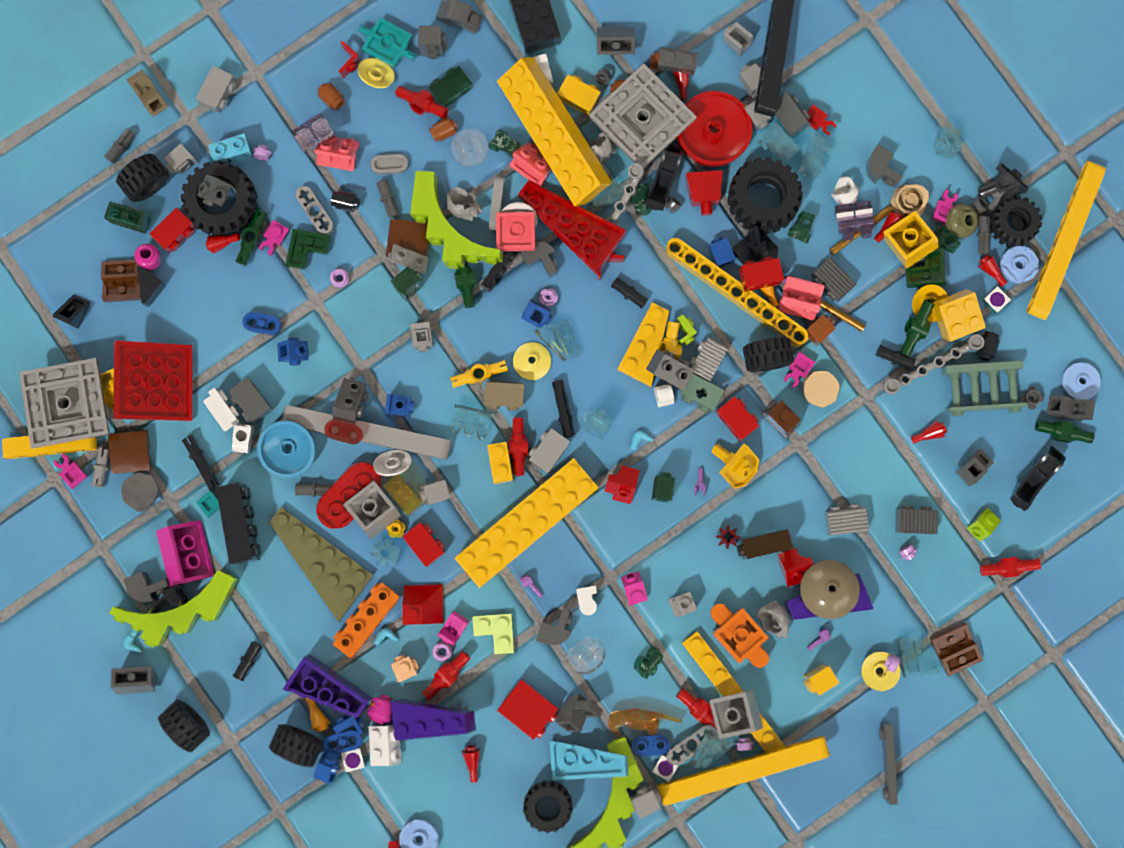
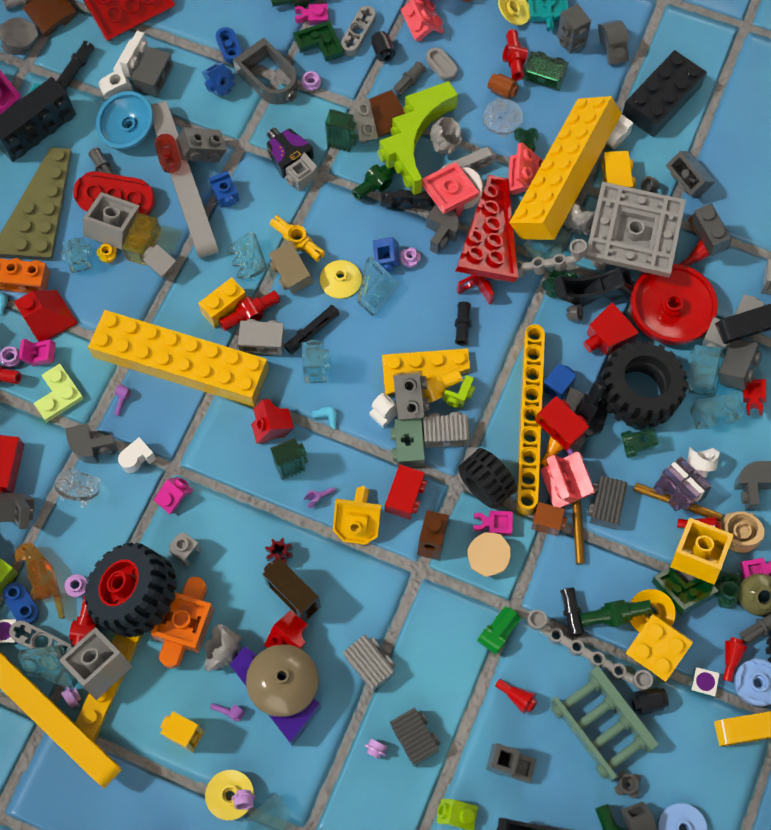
camera: 60 degrees right, 15 degrees down
white dish [373,450,412,476] -> none
red brick [402,522,446,567] -> none
clear green plate [634,645,664,679] -> none
none -> lavender plate [64,574,88,598]
none -> black wheel [84,542,177,638]
none -> dark grey window [233,38,298,105]
none -> torso [266,128,314,178]
none -> green piece [477,606,521,656]

